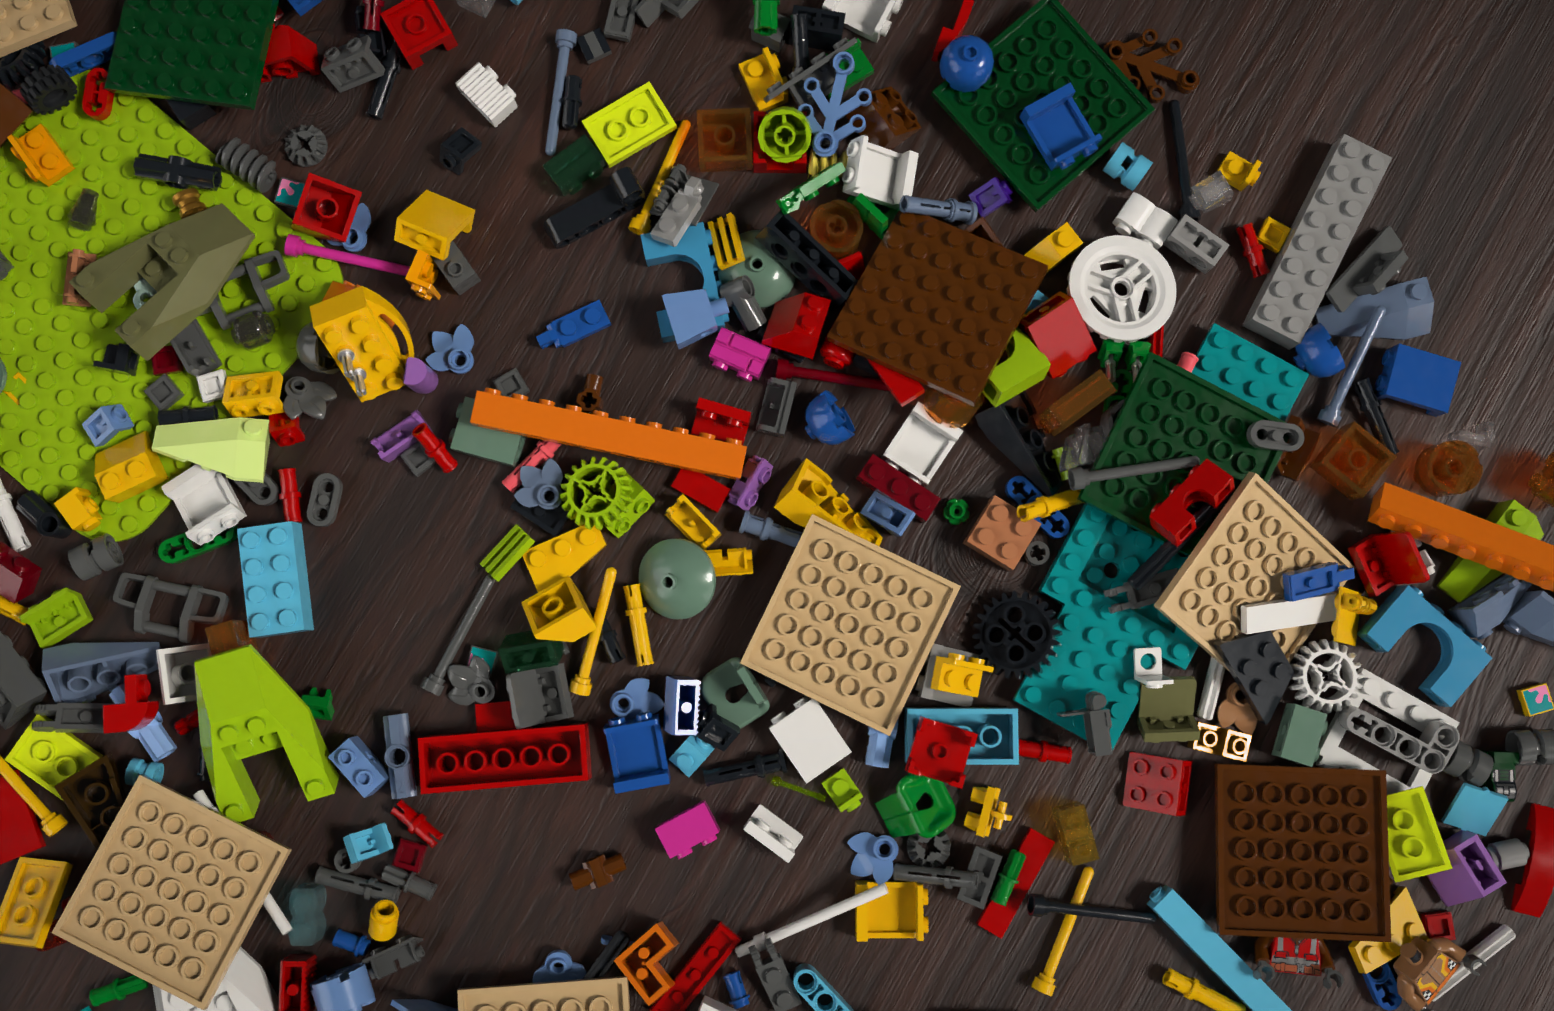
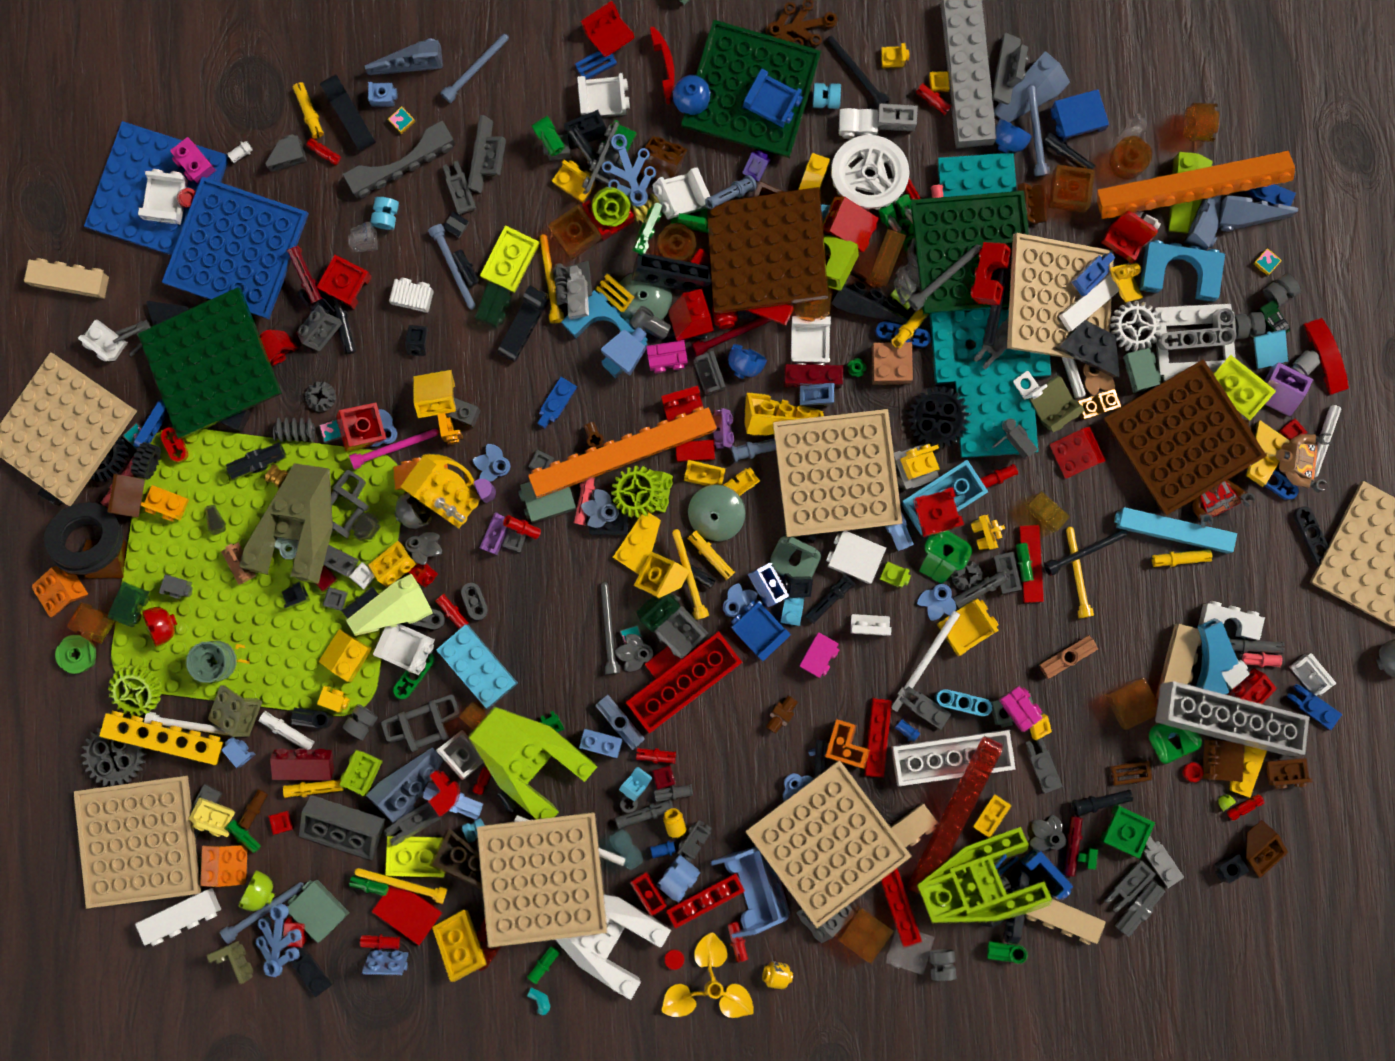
camera: 25 degrees left, 0 degrees up
medium blue bracket [82,404,134,447] -> none
lime tile [480,524,535,582] -> none
clear neon green hinge [772,776,827,802] -> none
dark grey bush [1023,541,1050,566] -> none
clear slope [1189,170,1234,214] -> none
dark grey plate [1247,420,1304,452] -> none

